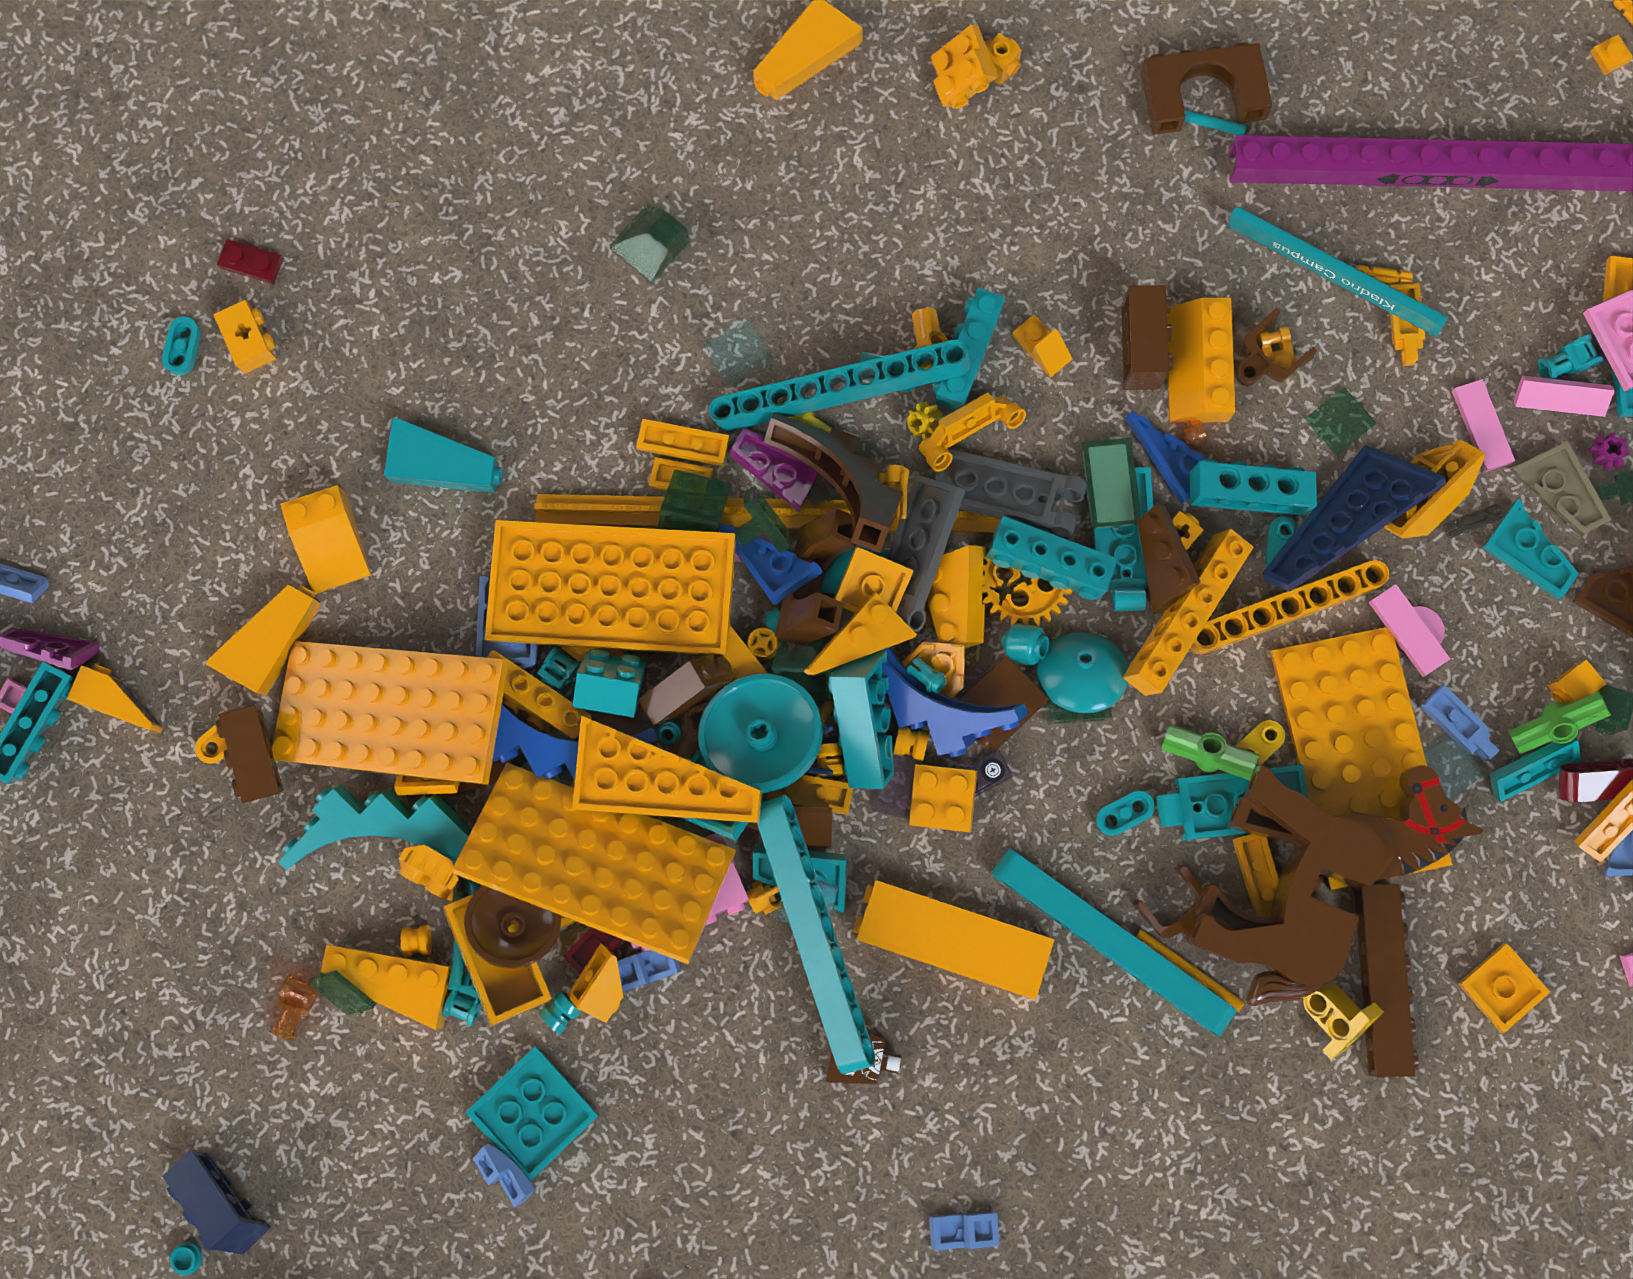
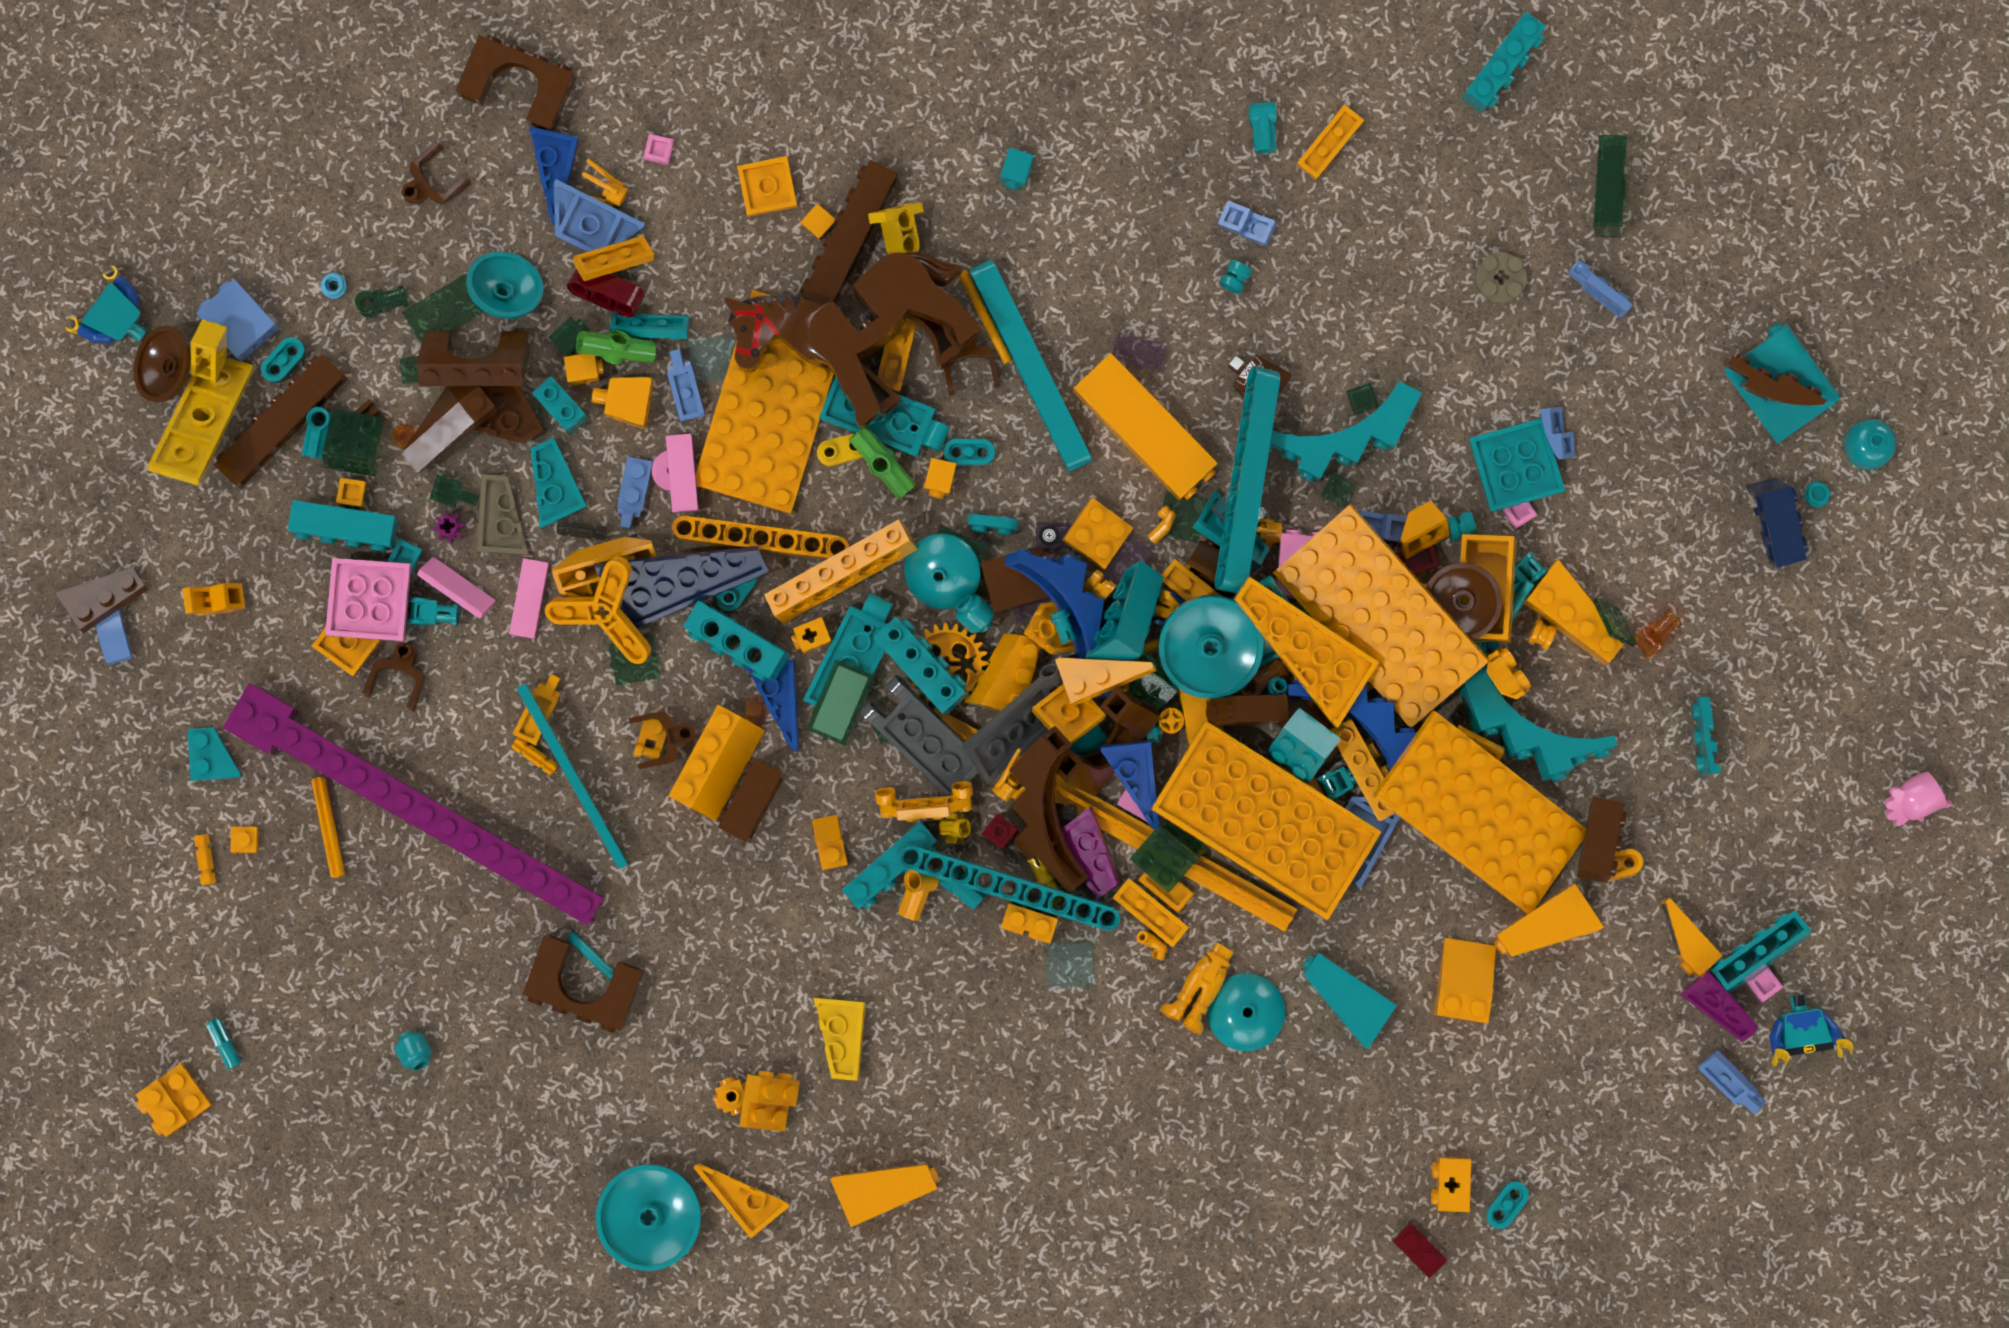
camera: 160 degrees left, 5 degrees up
clear green slope [609,205,690,284] -> none
clear green tile [733,485,791,554] -> none
reddish brown wing [1137,504,1201,614] -> none
none -> light orange axle [311,776,345,878]
none -> reddish brown piece [362,642,425,712]
none -> teal brick [532,376,589,435]
none -> light orange piece [545,556,651,664]
none -> light orange torso [592,377,654,429]
none -> medium blue hinge [617,456,653,530]
none -> light orange tile [800,204,835,241]
none -> yellow wing [813,998,866,1081]
none -> light orange brick [924,458,957,499]
none -> teal plate [967,514,1019,536]
none -> dark red brick [981,814,1018,850]
none -> teal brick [1000,148,1034,191]
none -> light orange piece [1001,903,1058,944]
none -> tile [1112,332,1167,372]
none -> light orange arm [1136,931,1168,961]
none -> light orange arm [1148,506,1176,544]
none -> clear green piece [1159,490,1207,543]
none -> light orange piece [1159,942,1234,1036]
none -> teal dish [1207,973,1285,1051]
none -> teal wheel [1219,260,1253,295]
none -> teal arch [1269,381,1422,483]
none -> clear green tile [1320,473,1355,508]
none -> clear green tile [1346,383,1379,416]
none -> bright pink tile [1503,502,1537,529]
none -> teal wing [1691,697,1721,776]

